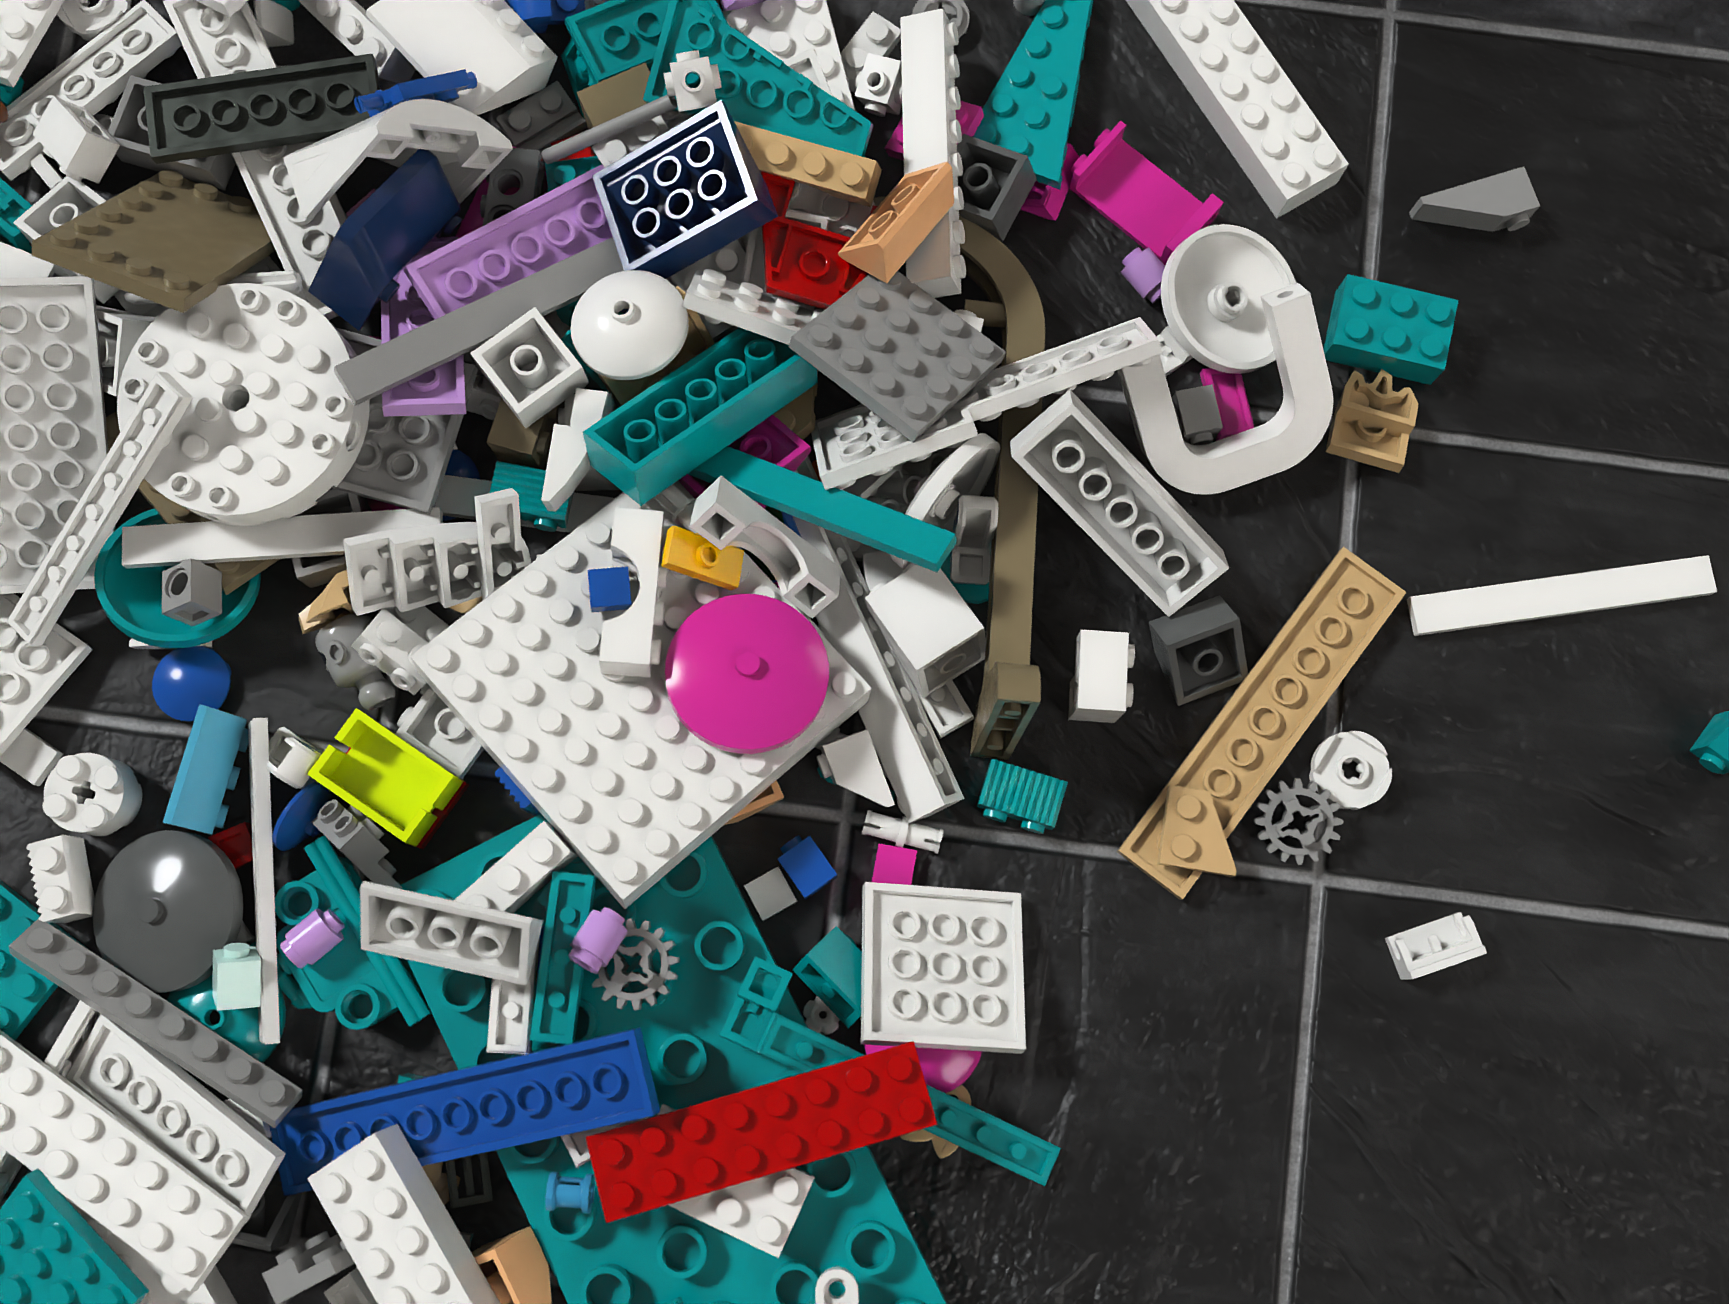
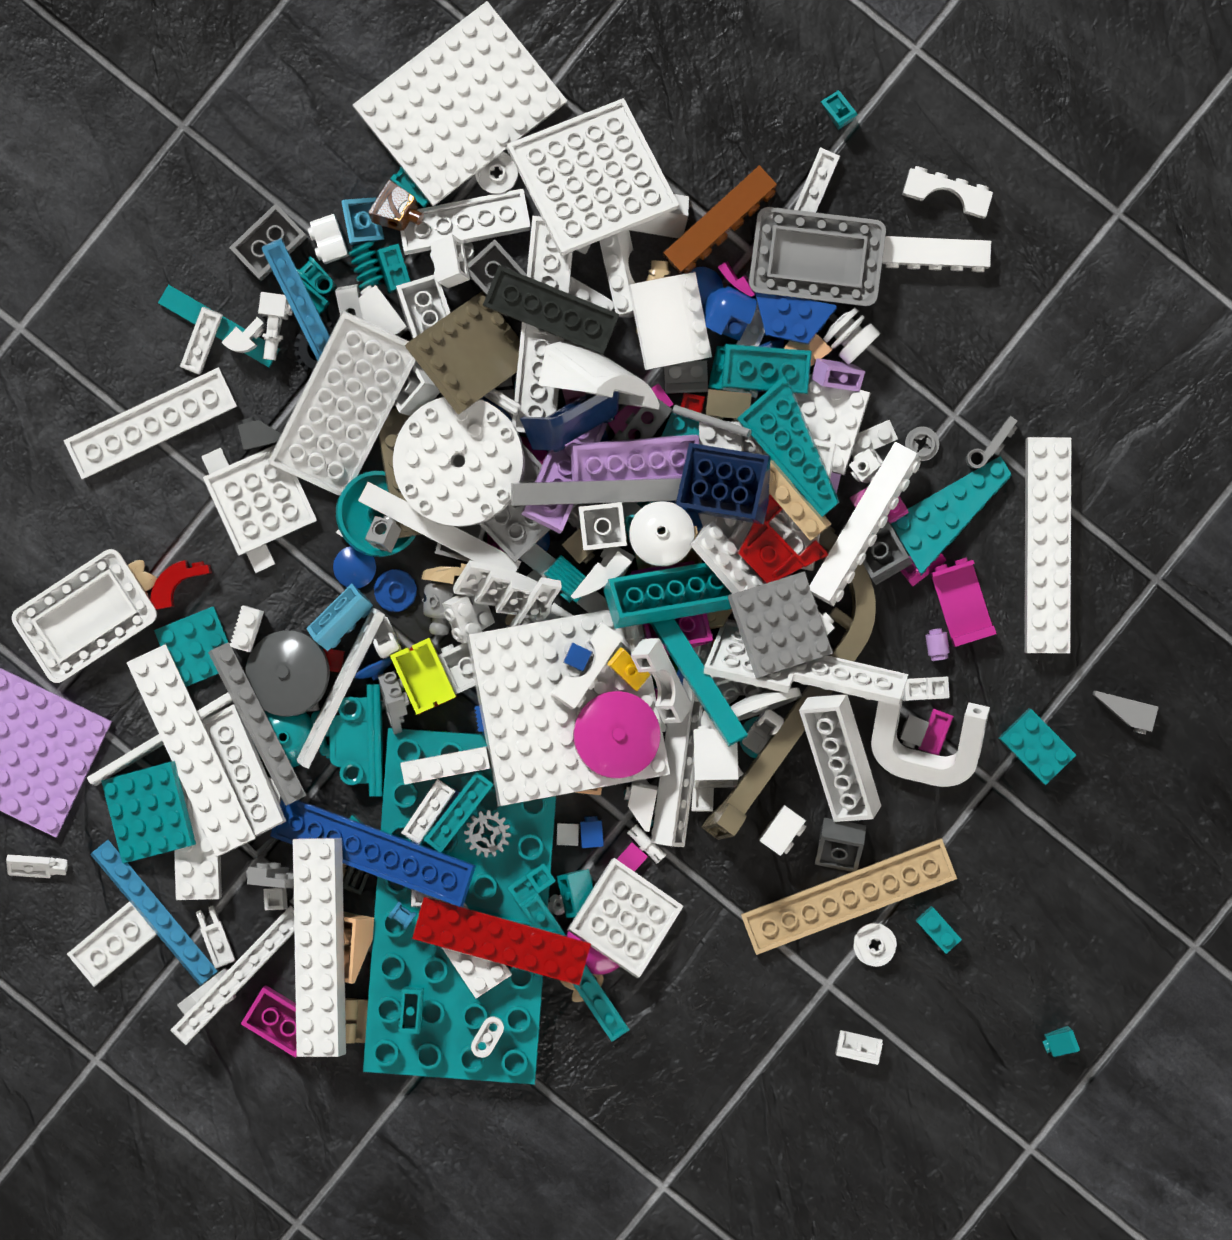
camera: 30 degrees right, 10 degrees up
white tile [7,371,193,647] -> none
white tile [30,153,64,189] -> none
white brick [42,753,142,836] -> none
light aqua brick [213,943,261,1011] -> none
lavender brick [280,908,345,969] -> none
blue plate [354,69,477,117] -> none
white slope [360,881,543,986] -> none
lavender brick [568,907,628,974] -> none
white brick [663,50,722,112] -> none
light nougat slope [838,161,954,283] -> none
teal brick [977,759,1068,834] -> none
tan wing [1157,785,1237,877] -> none
white dish [1161,224,1296,374] -> none
light grey gear [1254,778,1343,865] -> none
tan plate [1326,368,1419,473] -> none
white tile [1407,555,1717,636] -> none
none -> blue tile [374,569,417,612]
none -> teal brick [916,906,962,954]

